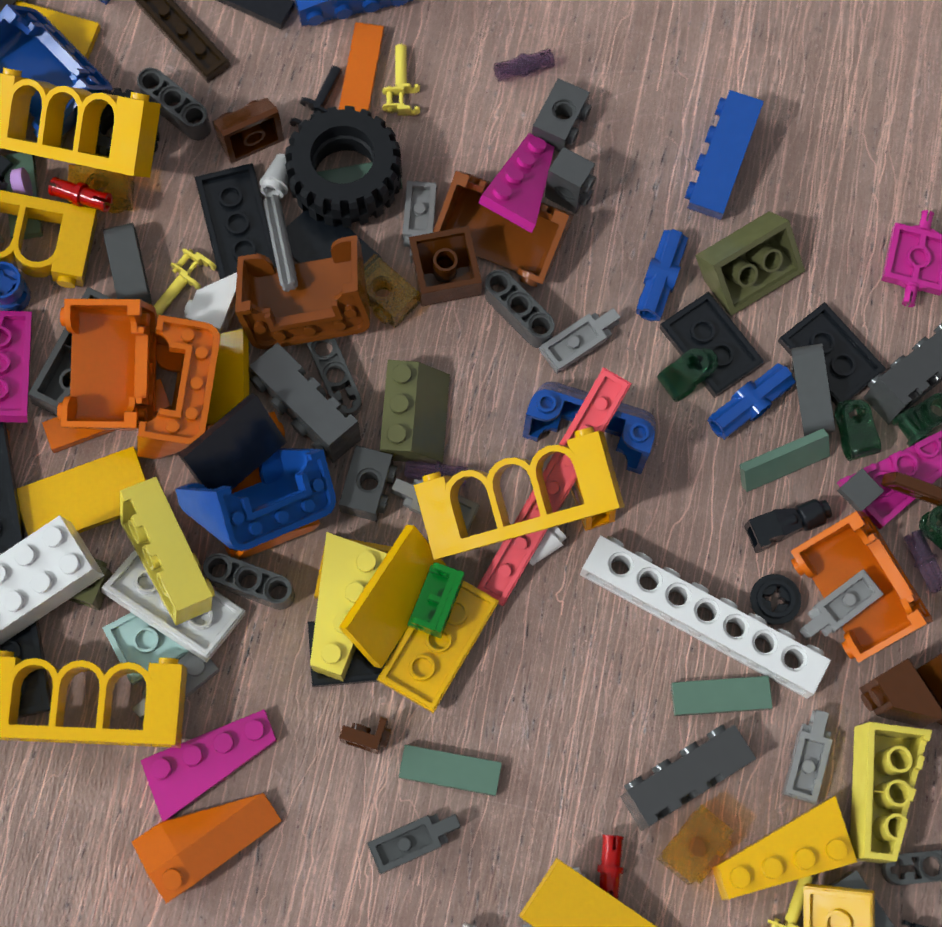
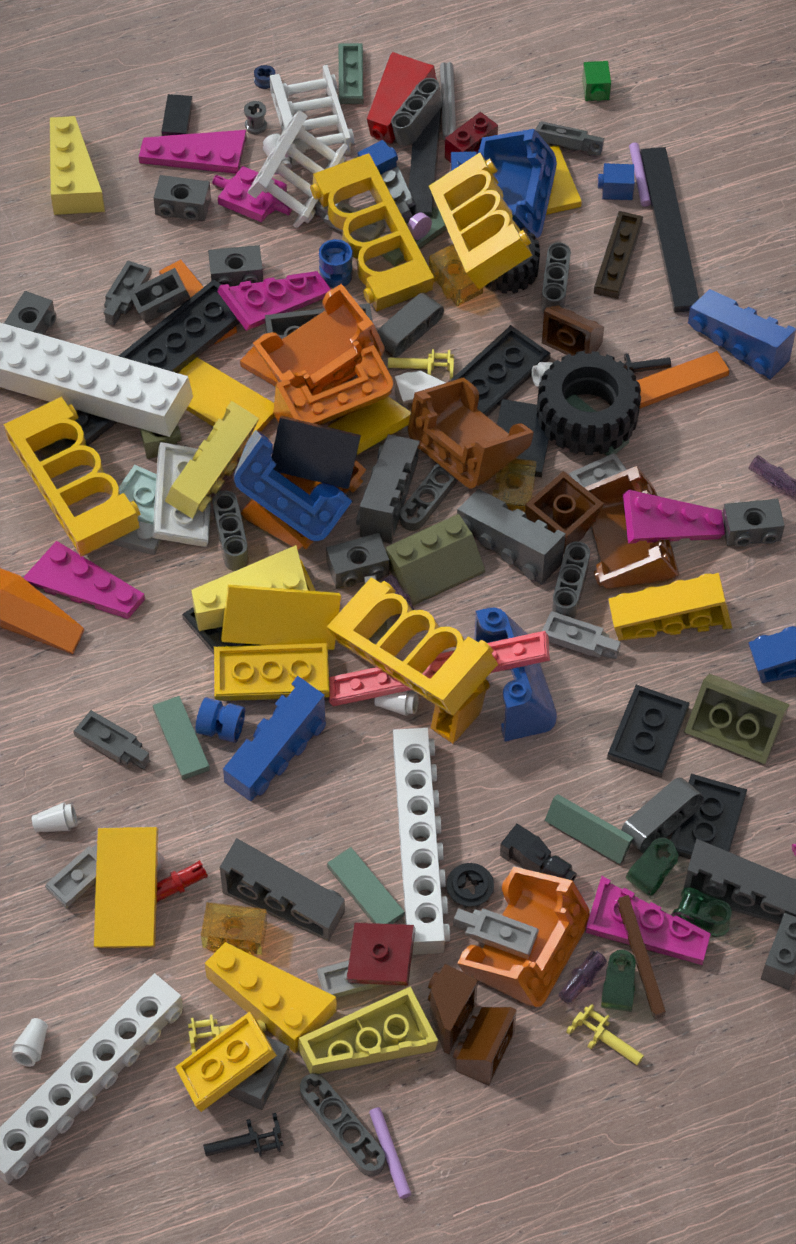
camera: 60 degrees right, 15 degrees down
red pin [48,177,113,212] -> none
light grey axle [264,195,298,292] -> none
reddish brown bracket [339,717,392,754] -> none
light yellow piece [382,44,420,116] -> none
green hinge [407,562,465,638] -> none
dark grey brick [545,147,596,214] -> none
blue piece [635,229,688,322] -> none
clear green piece [657,348,718,402] -> none
blue piece [707,363,796,440] -> none
dark grey tile [837,468,884,511] -> none
none -> blue wheel [195,697,246,743]
none -> blue wedge [223,676,326,802]
none -> dark red plate [346,923,416,986]
none -> dark grey wedge [457,489,566,585]
none -> yellow wedge [608,573,733,641]

